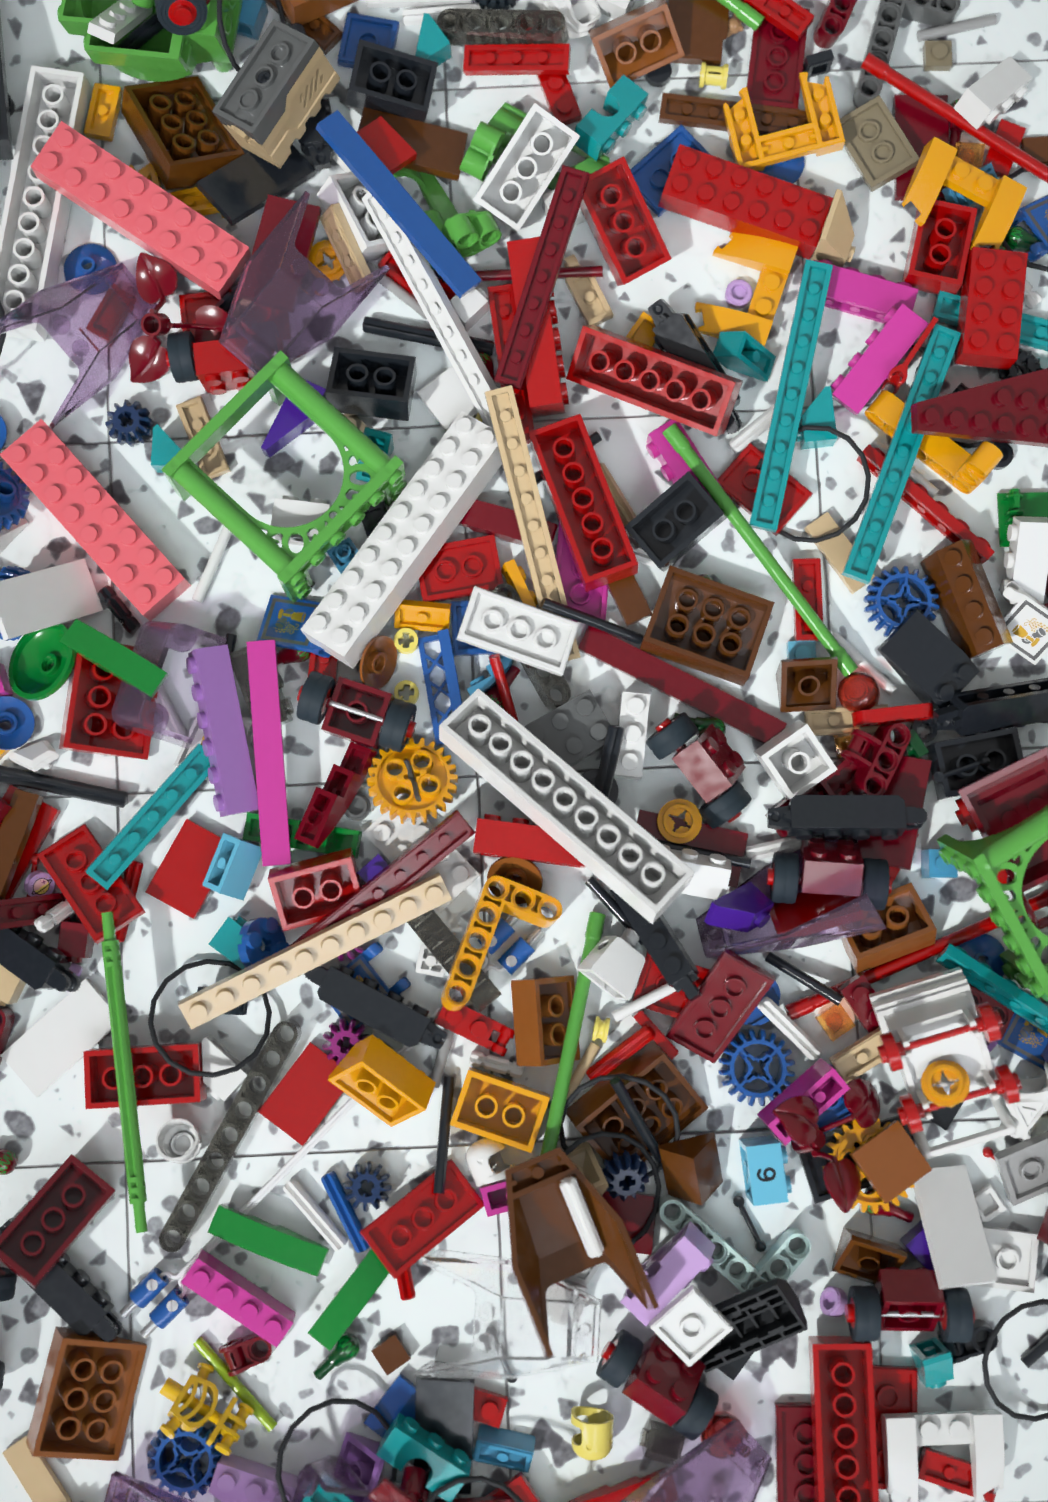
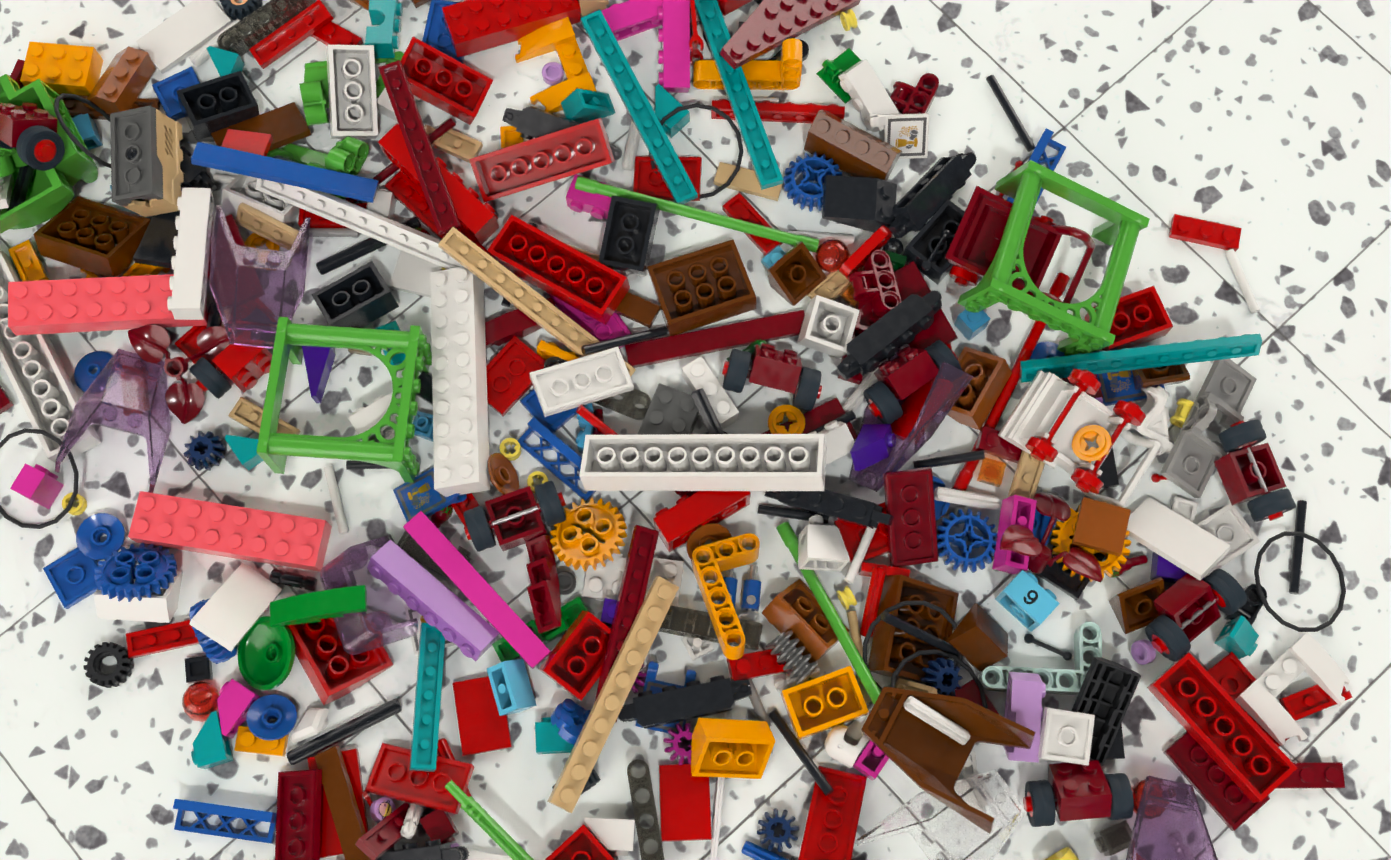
camera: 40 degrees left, 10 degrees down
black piece [148,959,272,1078] -> none
light orange plate [394,599,451,632] -> none
none -> white brick [167,188,214,320]
none -> dark grey piece [765,630,818,685]

